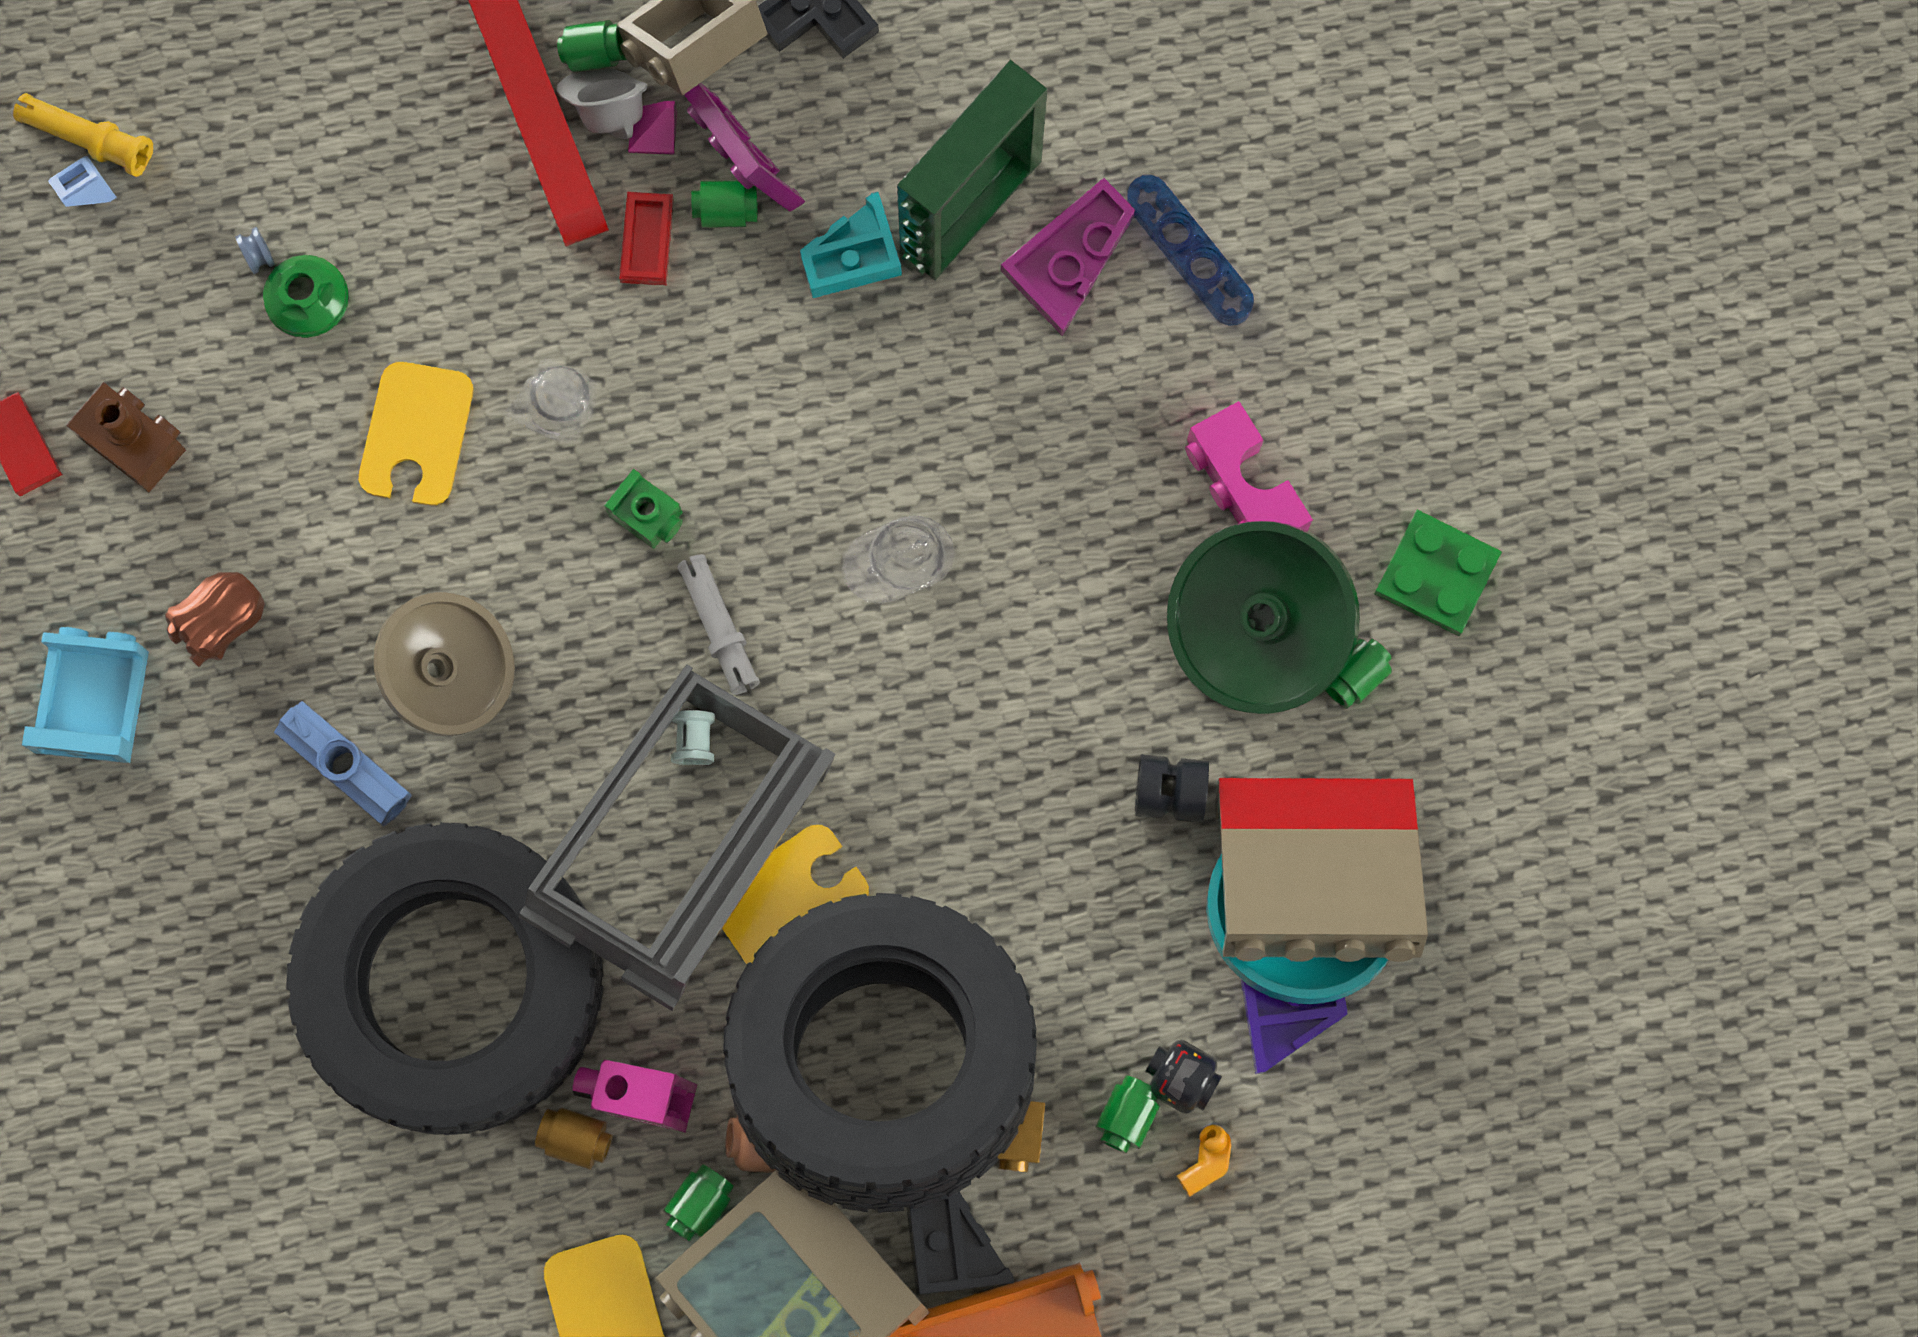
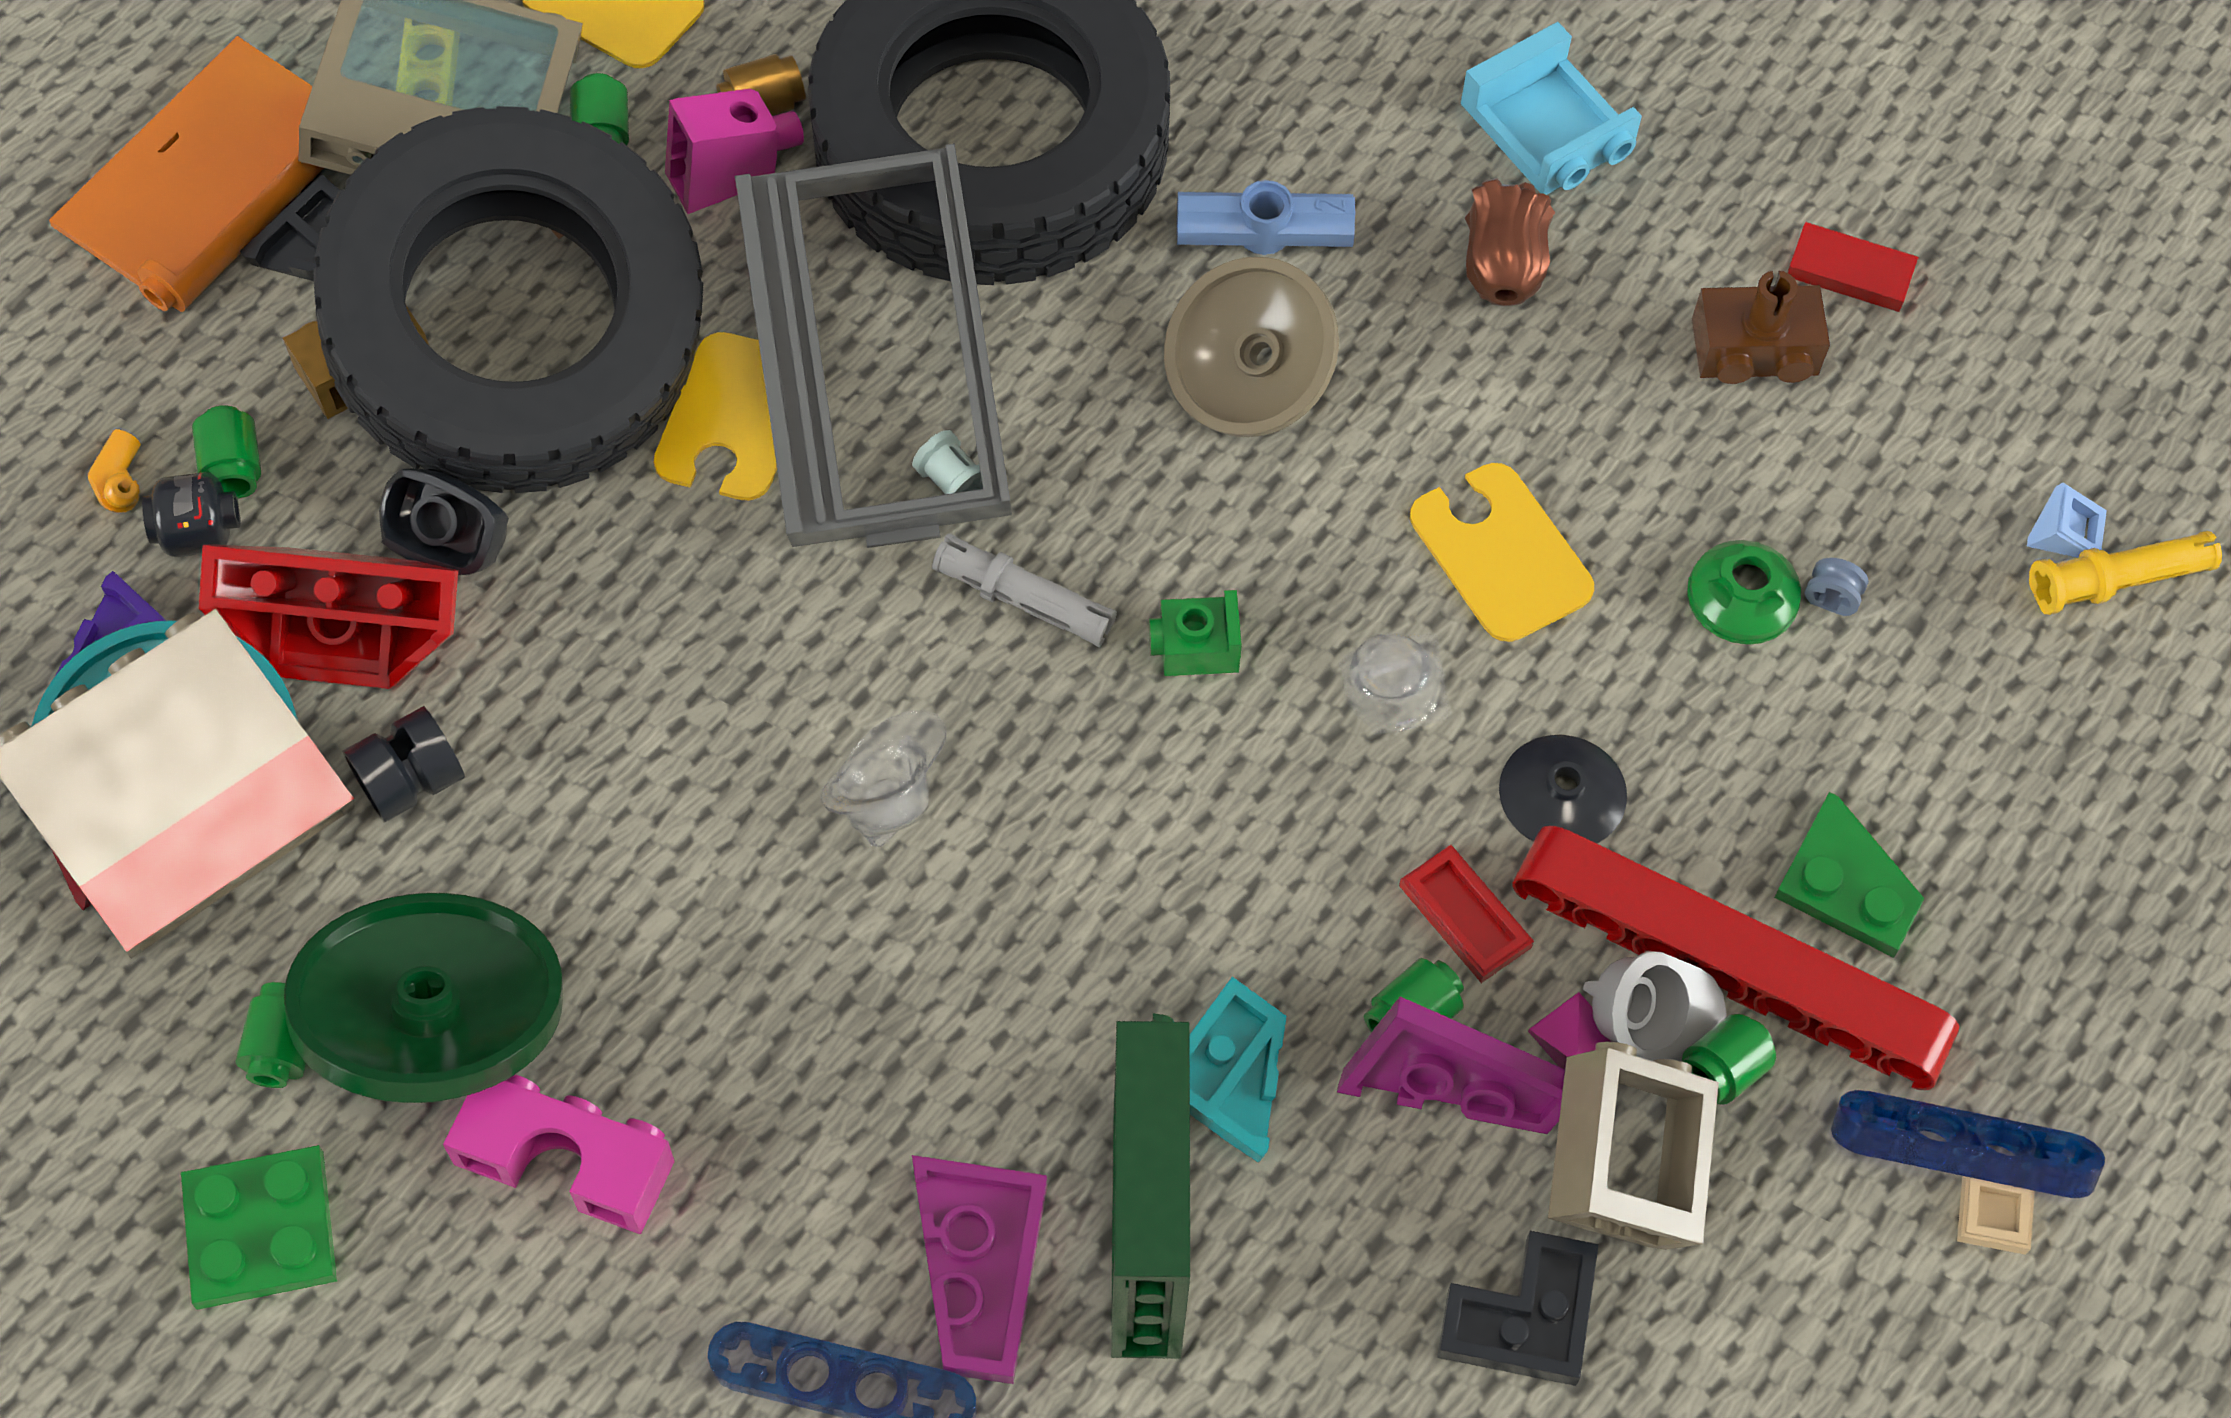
camera: 140 degrees right, 15 degrees down
none -> red wedge [198,544,458,689]
none -> black piece [379,468,509,575]
none -> black dish [1499,735,1627,844]
none -> green wing [1774,792,1925,958]

